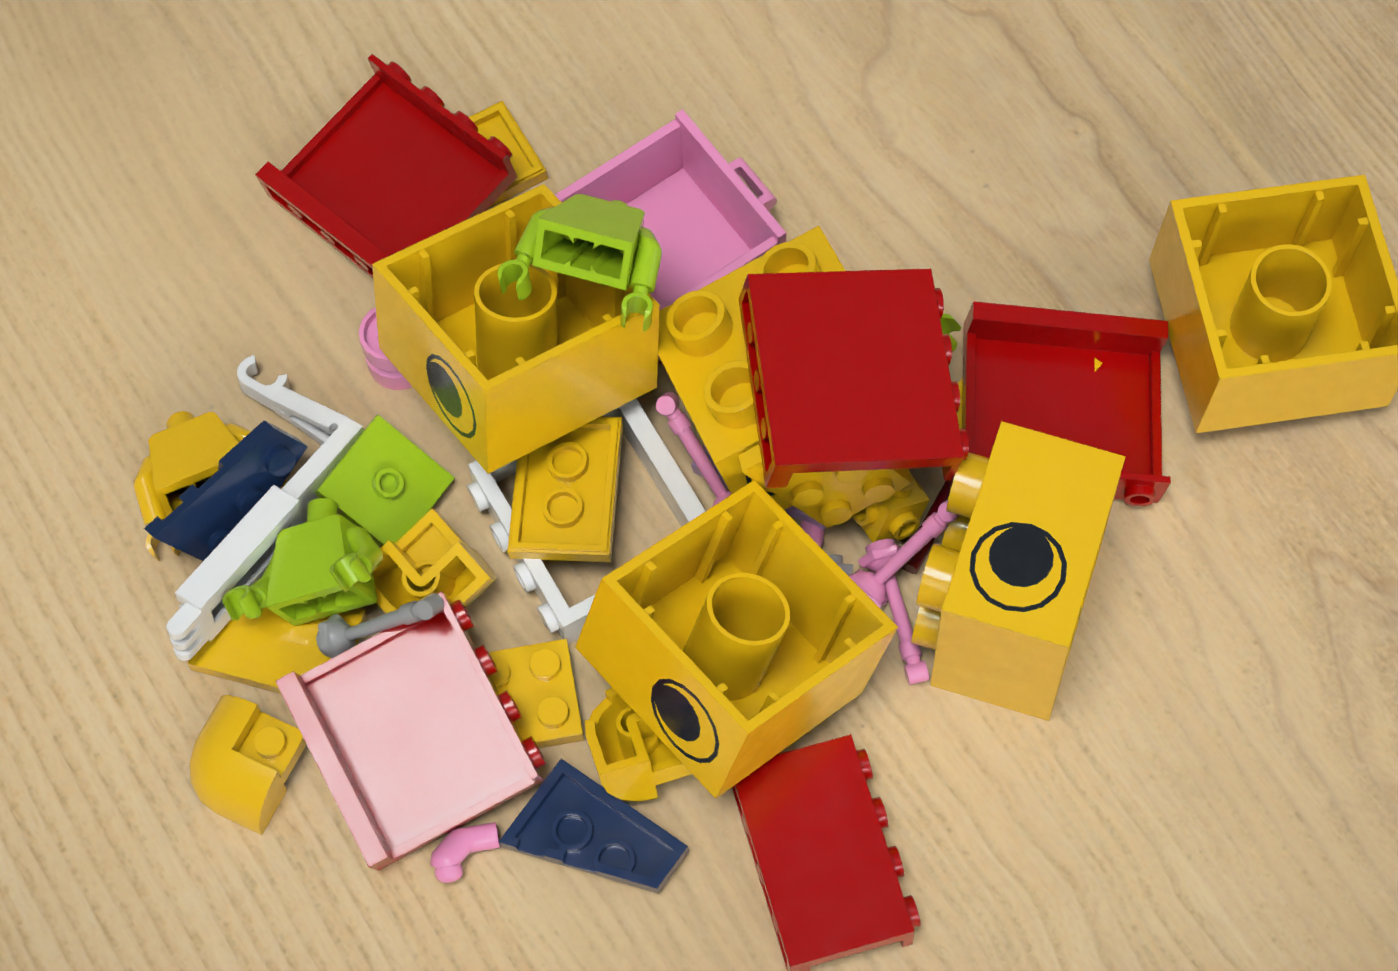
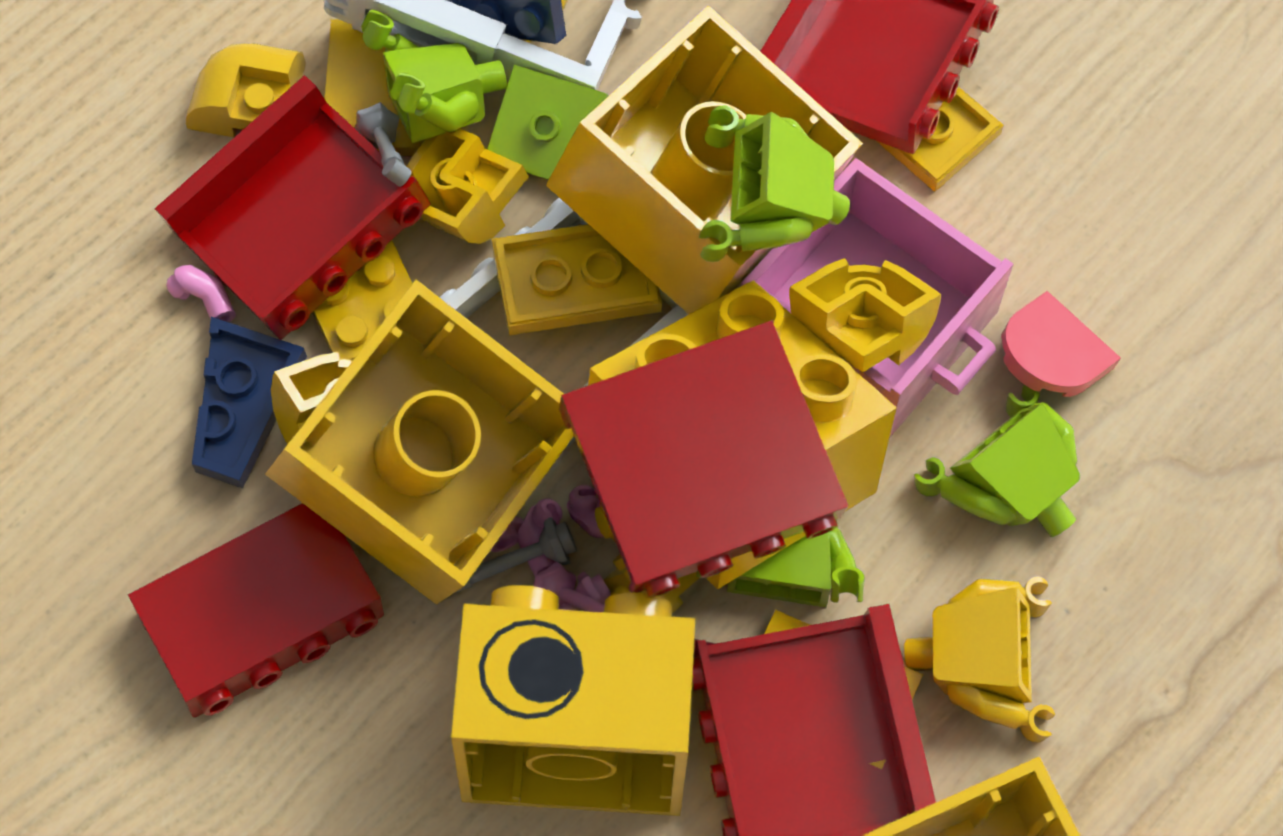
camera: 70 degrees right, 0 degrees up
none -> yellow brick [789,258,941,373]
none -> yellow torso [904,577,1055,742]
none -> lime torso [914,385,1080,537]
none -> coral tile [1001,291,1121,397]

